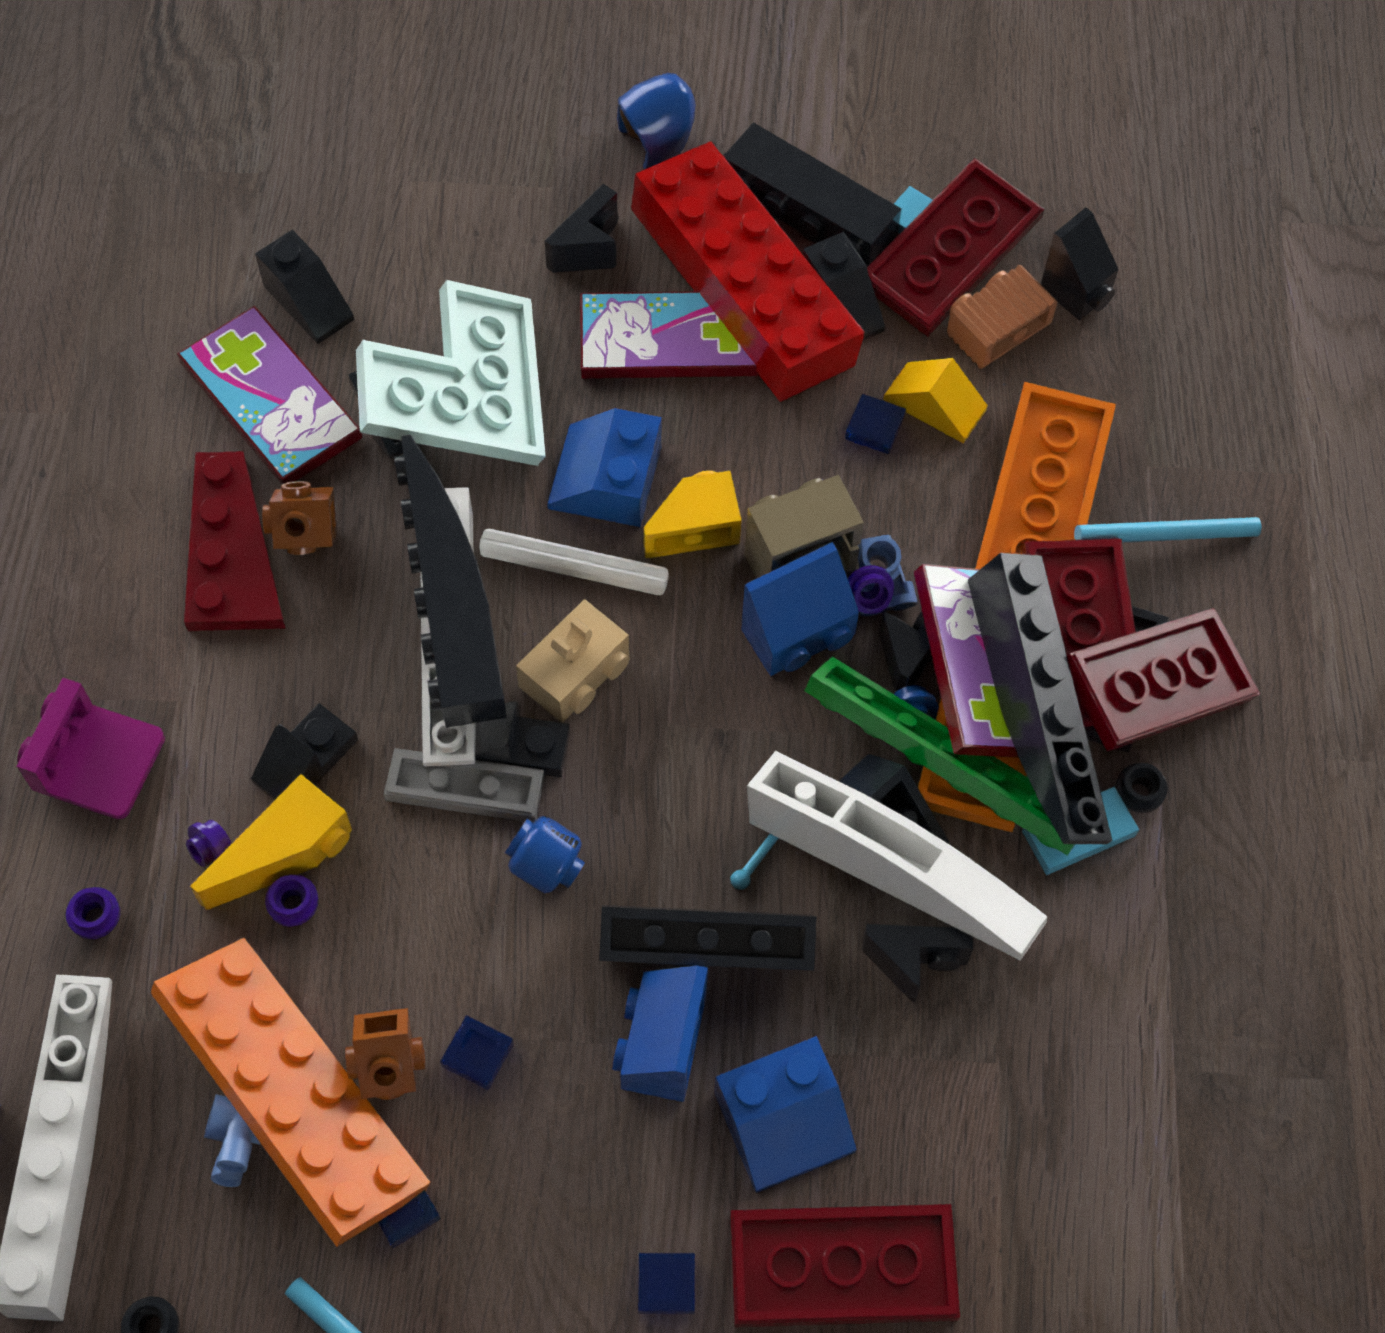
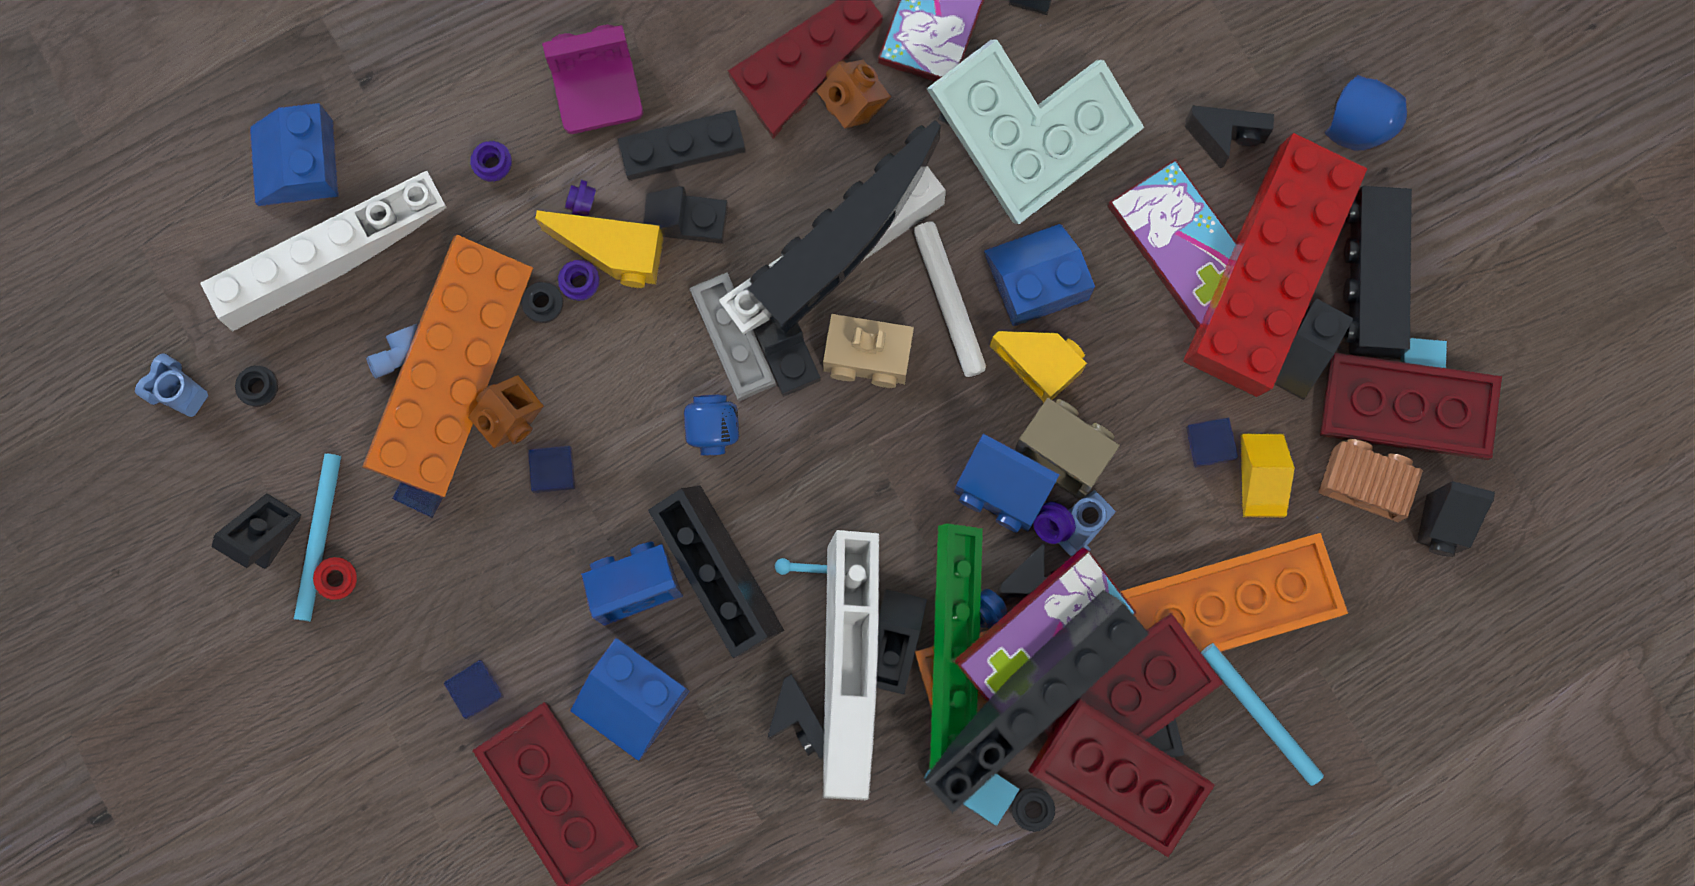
camera: 60 degrees right, 15 degrees up
none -> black plate [521,282,563,323]
none -> black plate [617,110,746,181]

